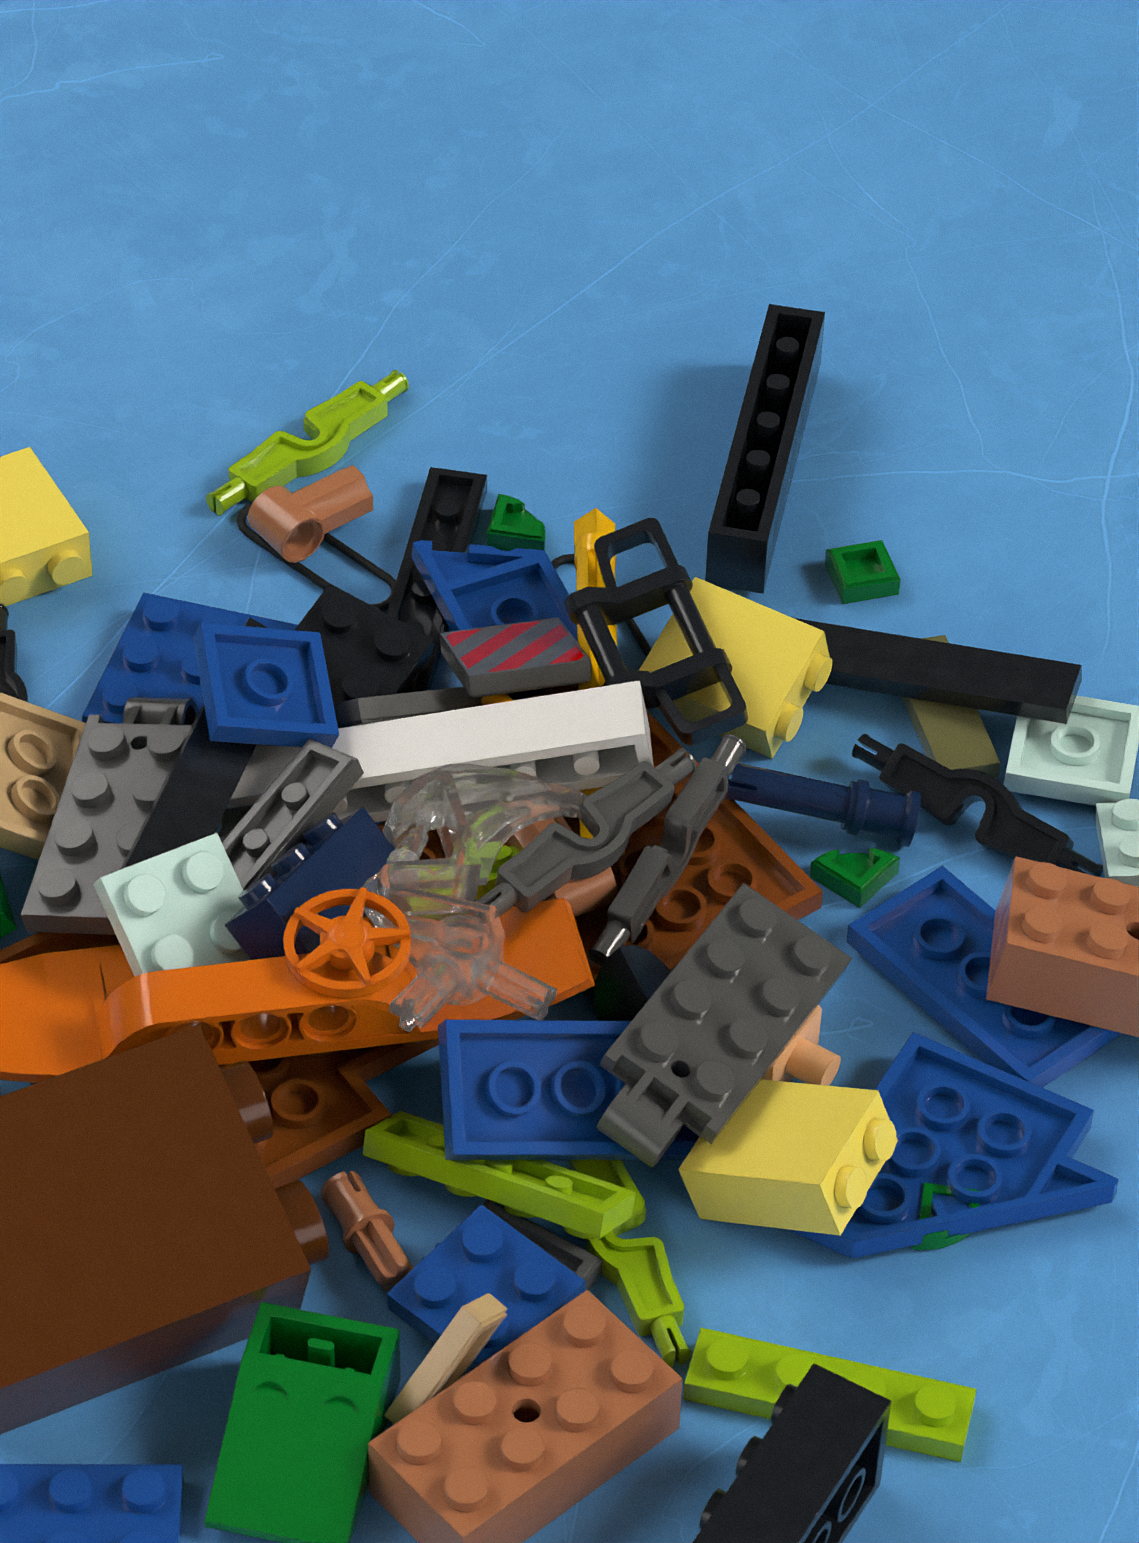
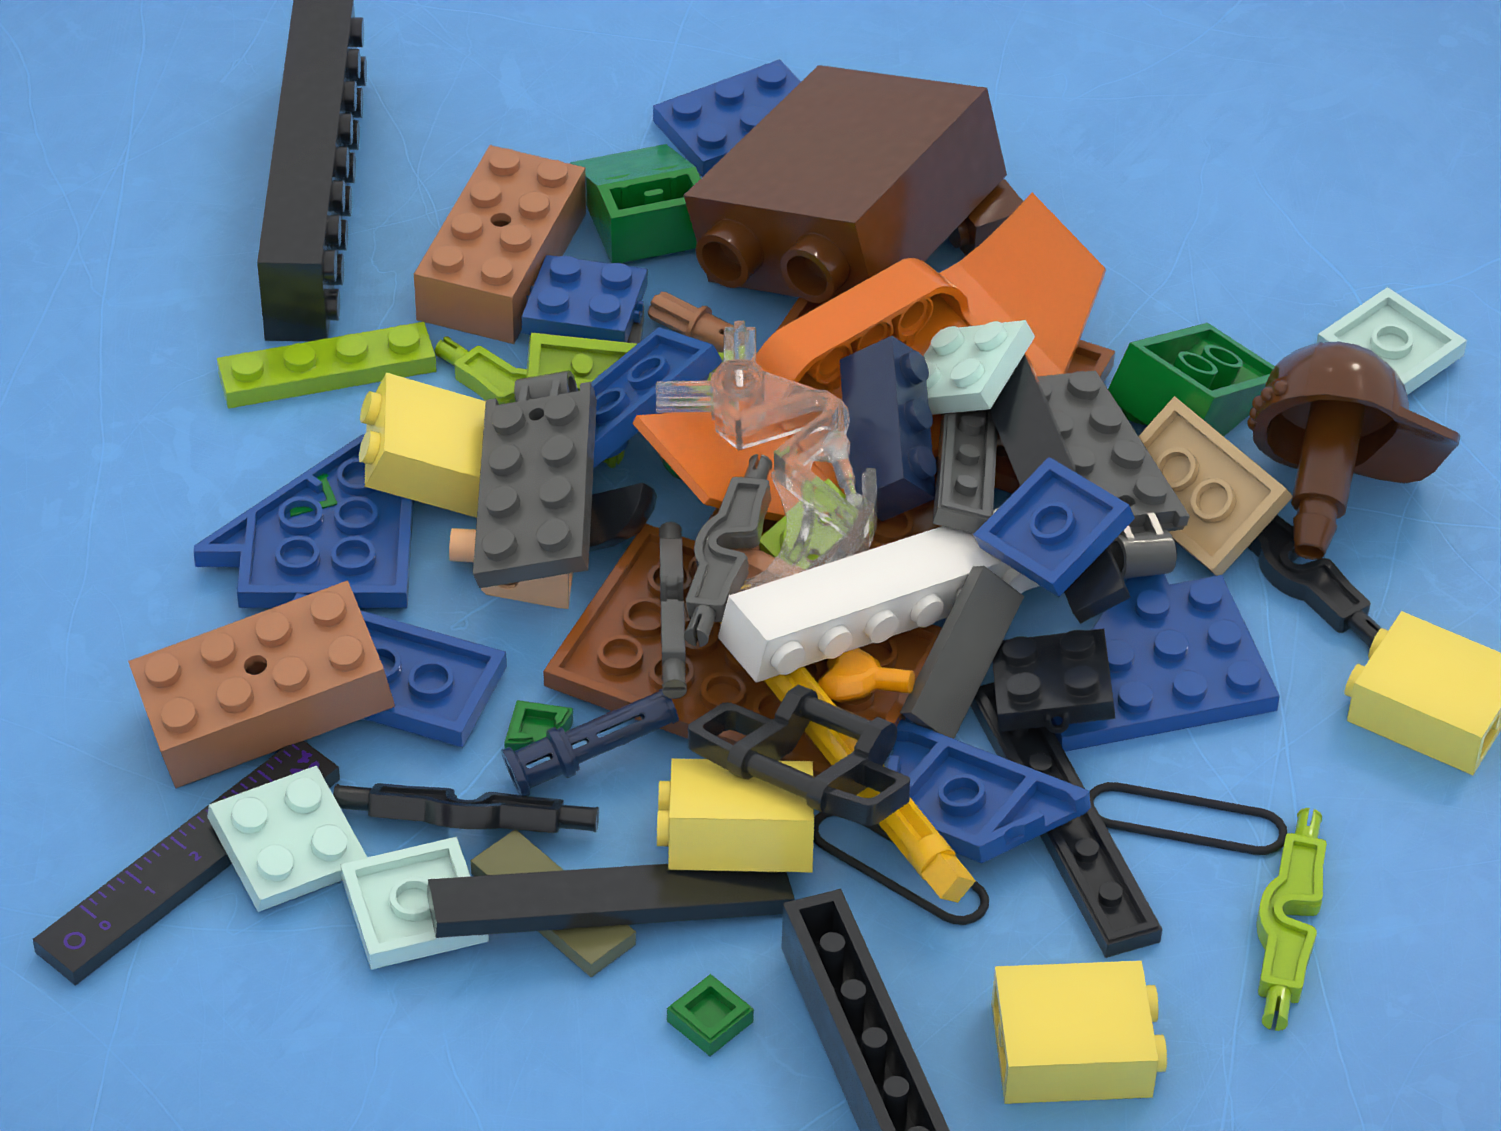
camera: 150 degrees right, 0 degrees up
nougat piece [247,465,373,563] -> none
orange wheel [283,887,411,998] -> none
tan tile [384,1293,508,1424] -> none
dark grey tile [440,617,591,698] -> none
green tile [486,494,546,551] -> none
none -> light yellow brick [991,961,1167,1104]

